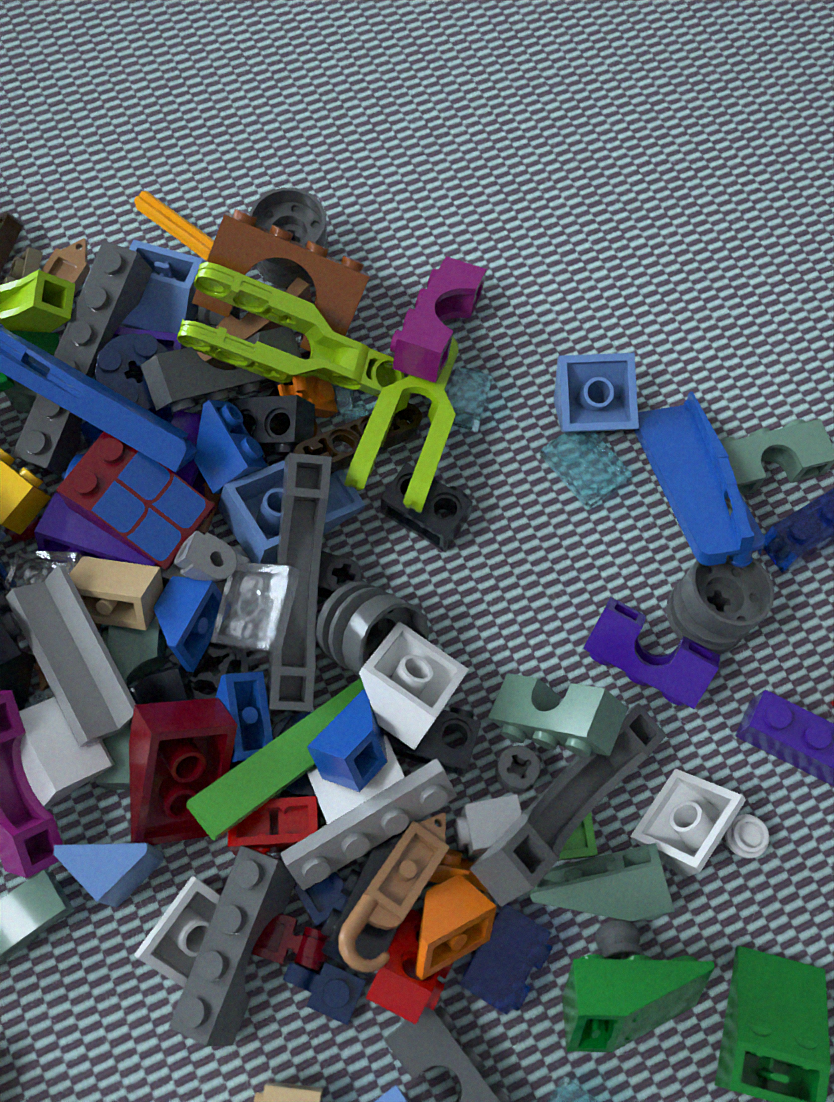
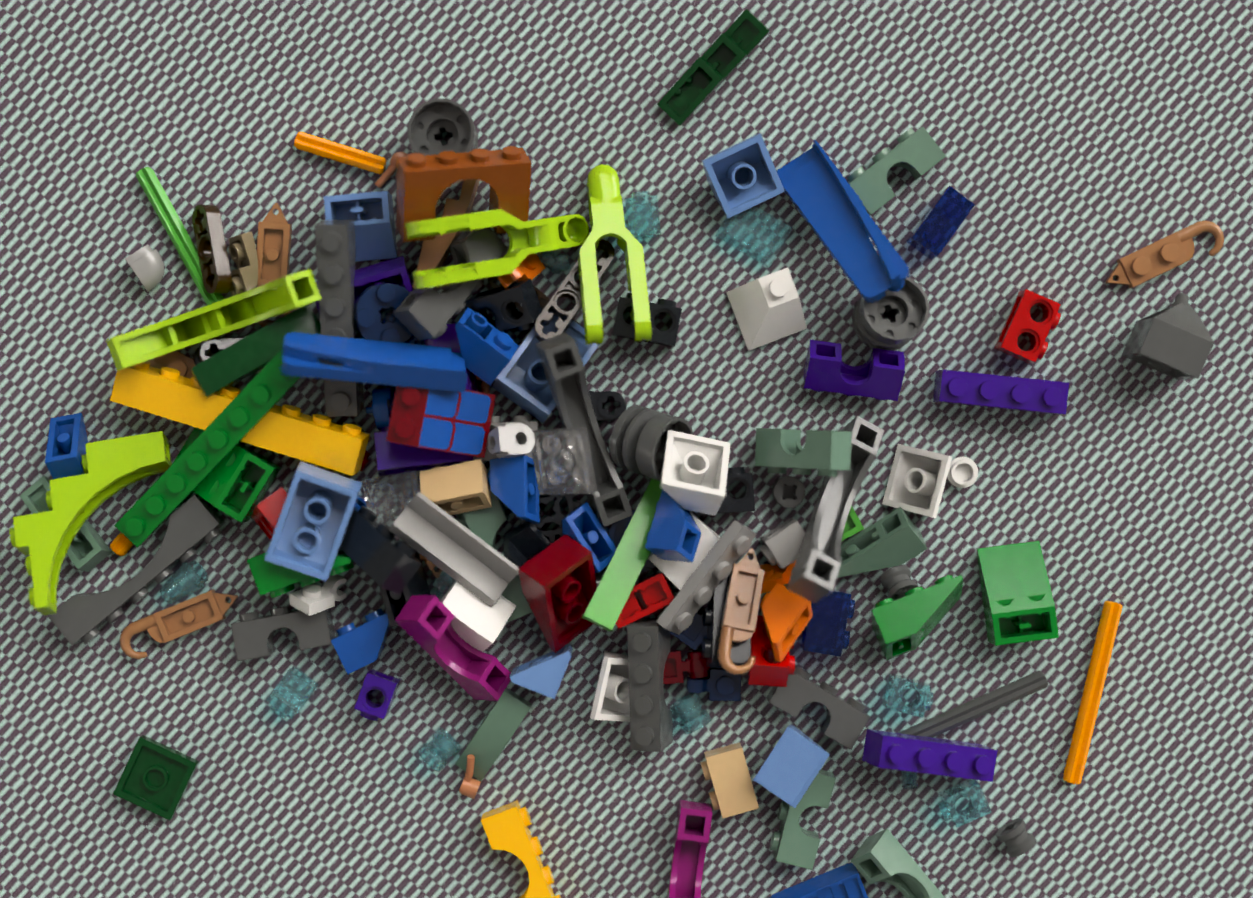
camera: 20 degrees left, 20 degrees up
magenta arch [390,256,487,383] -> none
none -> dark green slope [657,9,770,126]
none -> clear light blue wheel [670,693,712,734]
none -> white slope [726,267,807,351]

